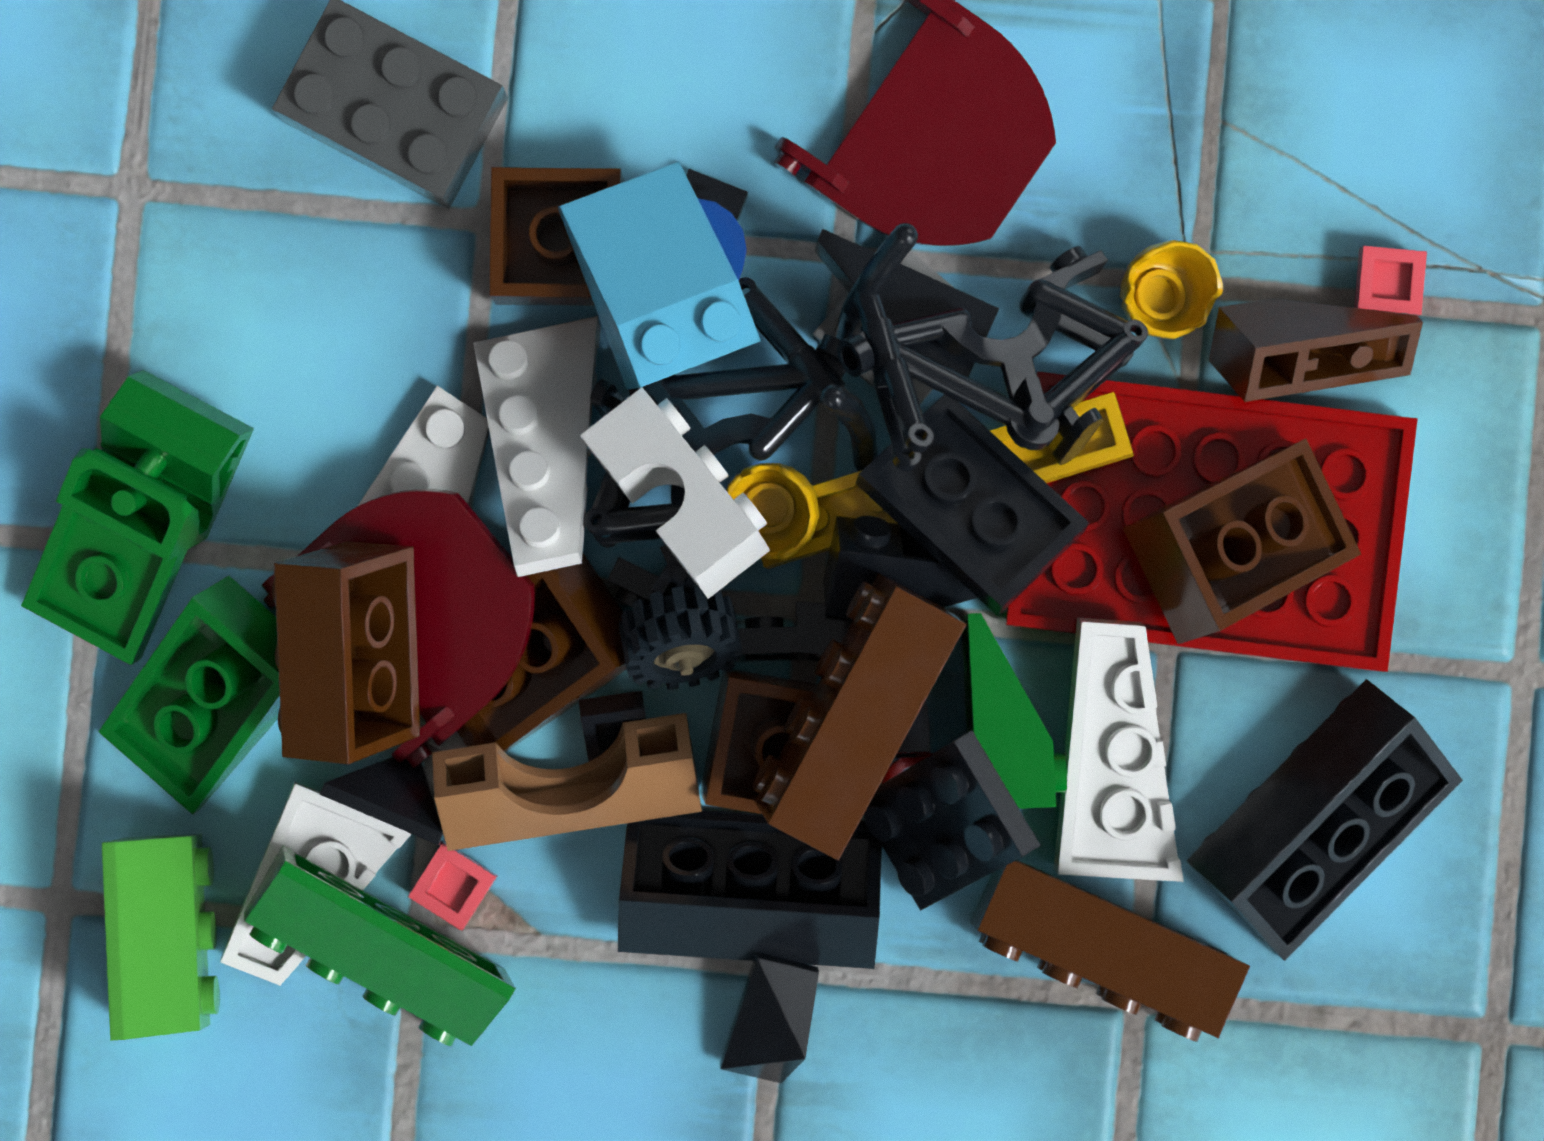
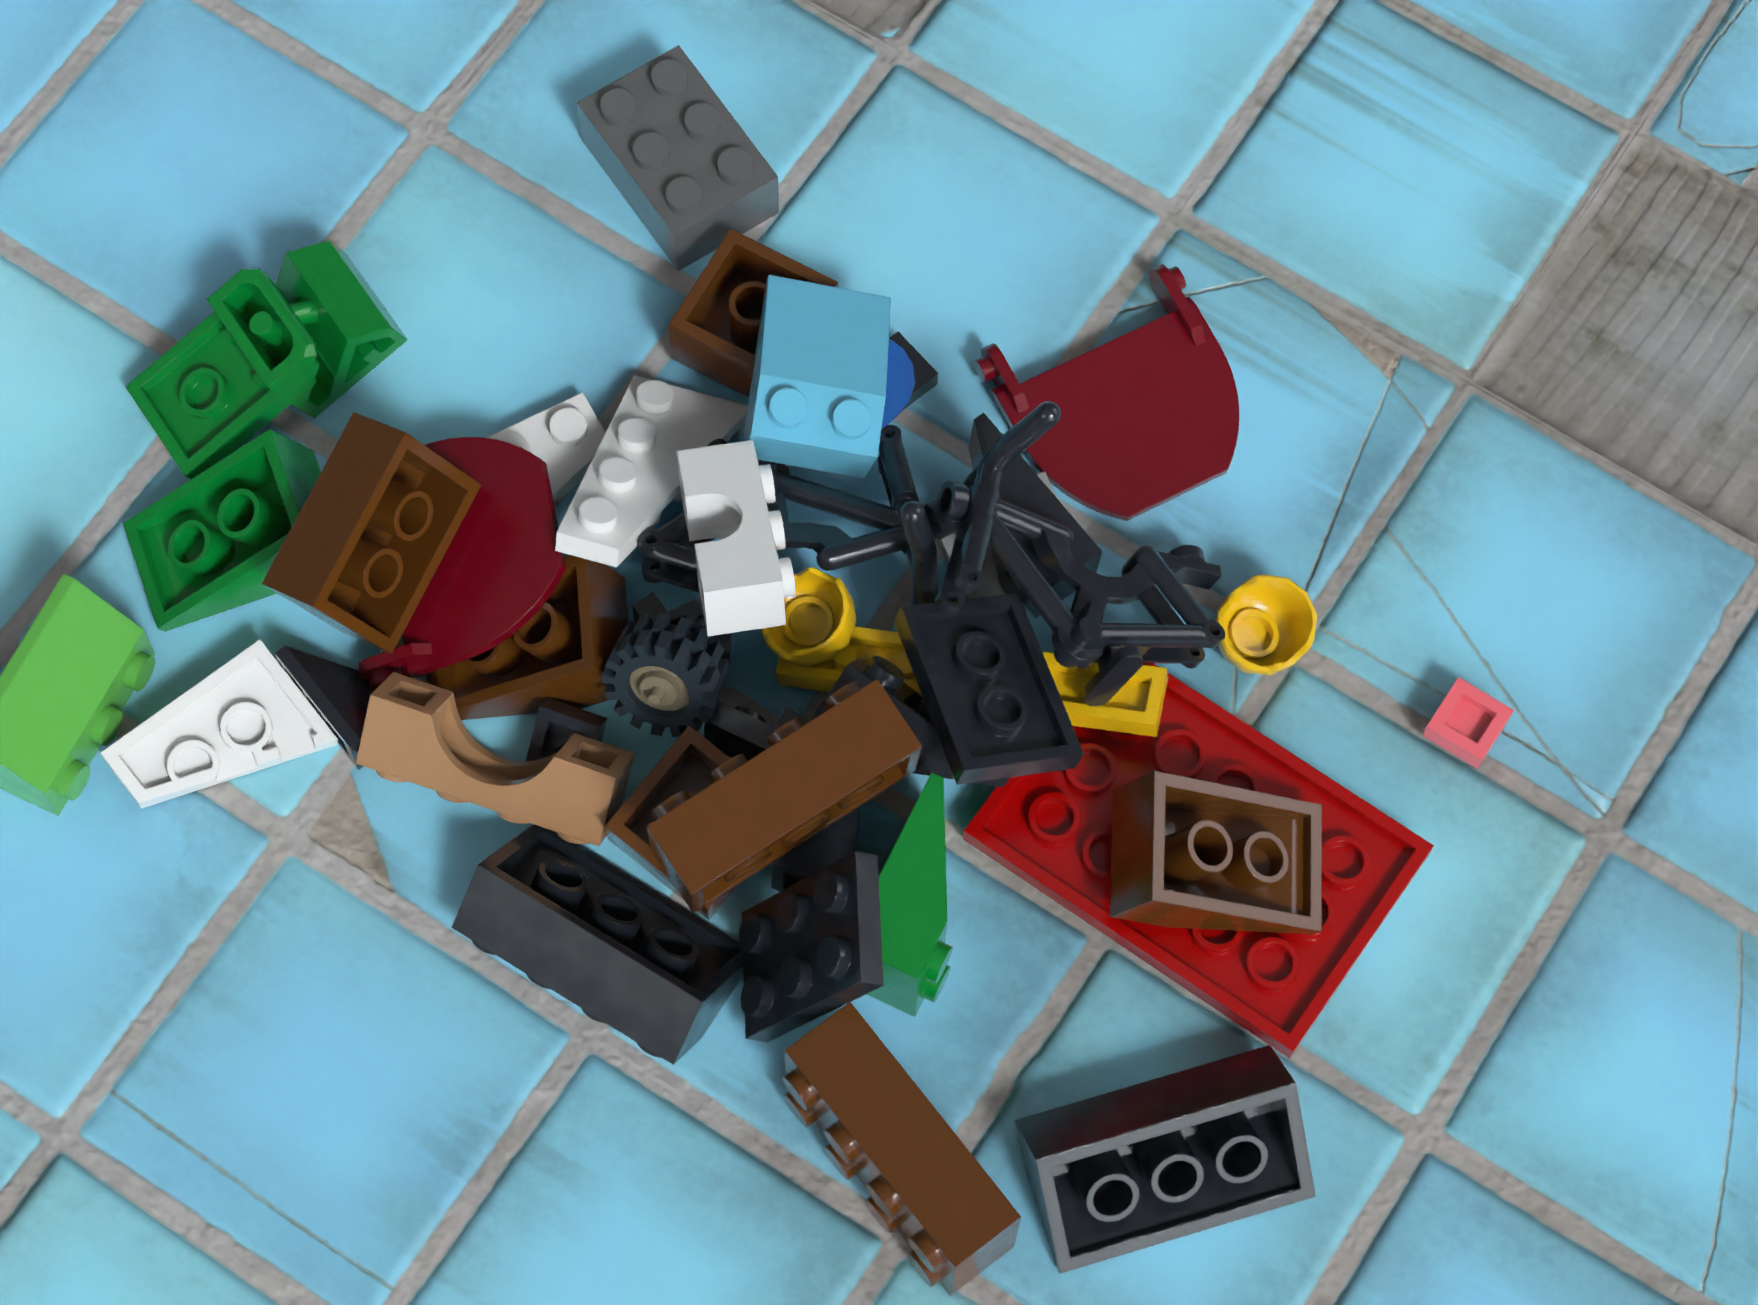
camera: 25 degrees right, 20 degrees down
green slope [244,846,516,1046] -> none
coral plate [408,841,498,931] -> none
black slope [720,952,819,1083] -> none
white wing [1054,618,1184,882] -> none
slope [1208,299,1423,402] -> none

